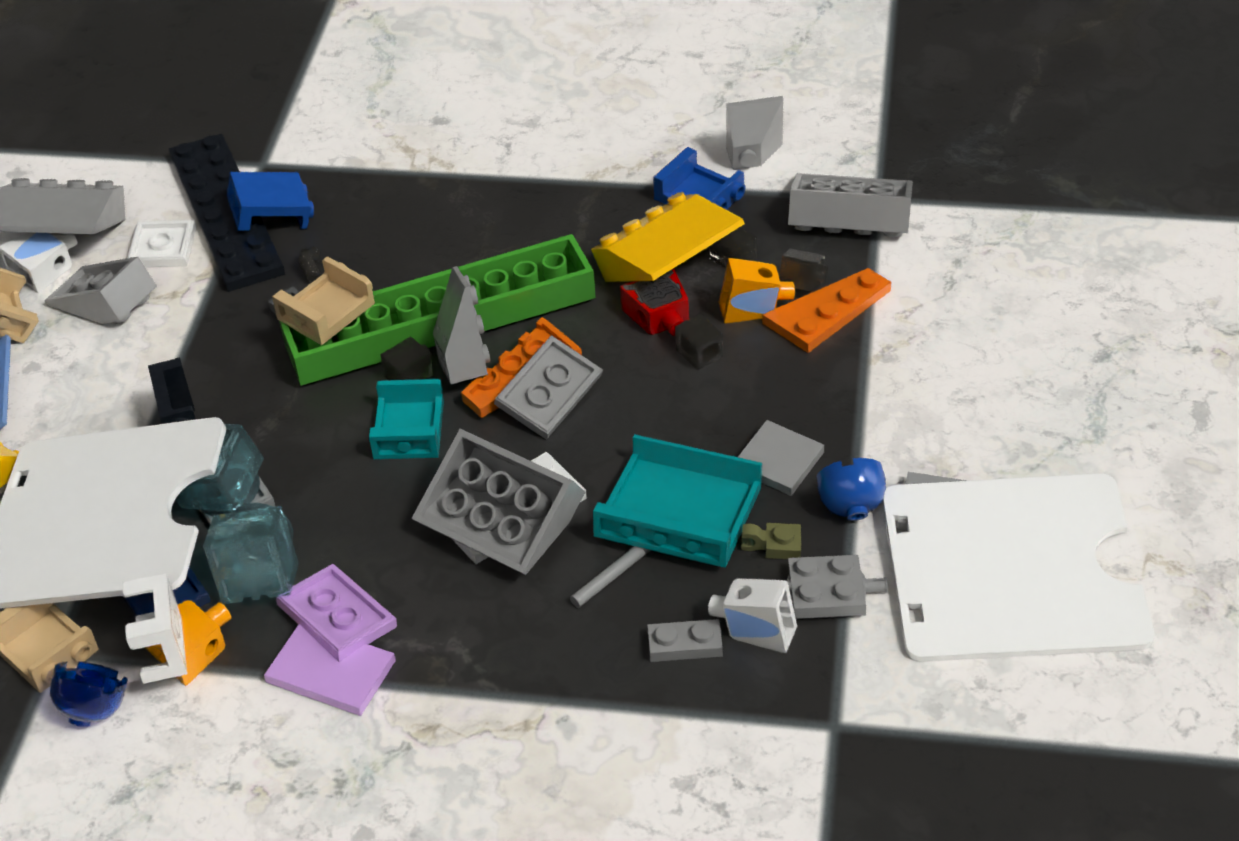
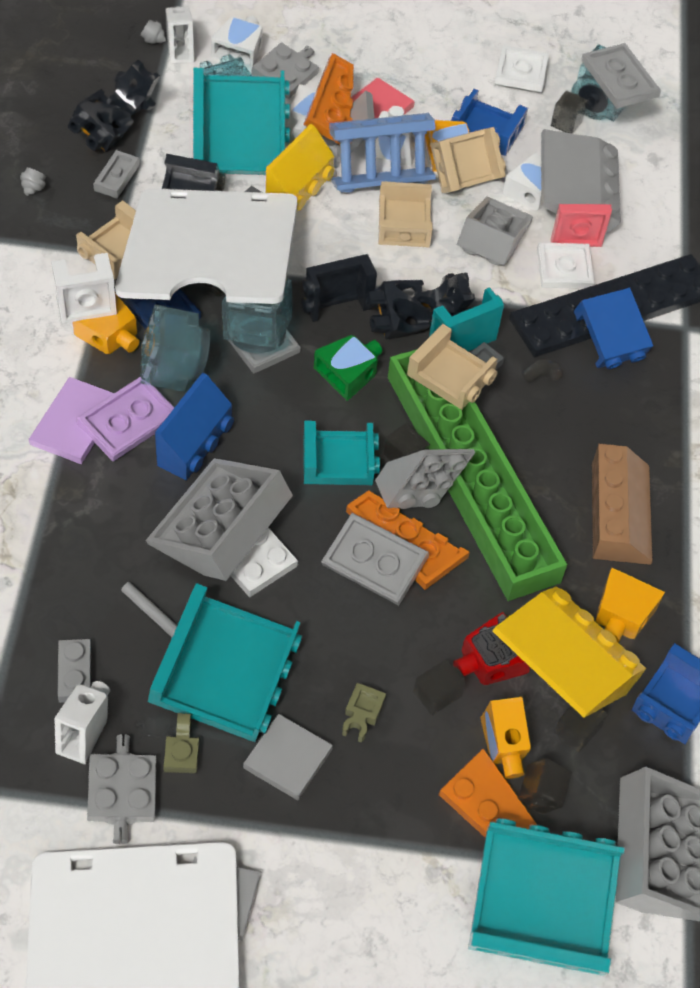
camera: 80 degrees right, 10 degrees up
clear blue cylinder [50,661,128,727] -> none
blue cylinder [816,458,886,521] -> none
none -> blue slope [155,372,234,481]
none -> green torso [314,335,382,401]
none -> olive plate [342,683,386,742]
none -> black hips [364,272,475,339]
none -> tan panel [378,181,432,248]
none -> teal panel [429,287,504,352]
none -> teal panel [468,819,625,976]
none -> coral tile [550,204,612,247]
none -> medium nougat slope [592,444,652,565]
none -> light orange torso [595,568,665,643]

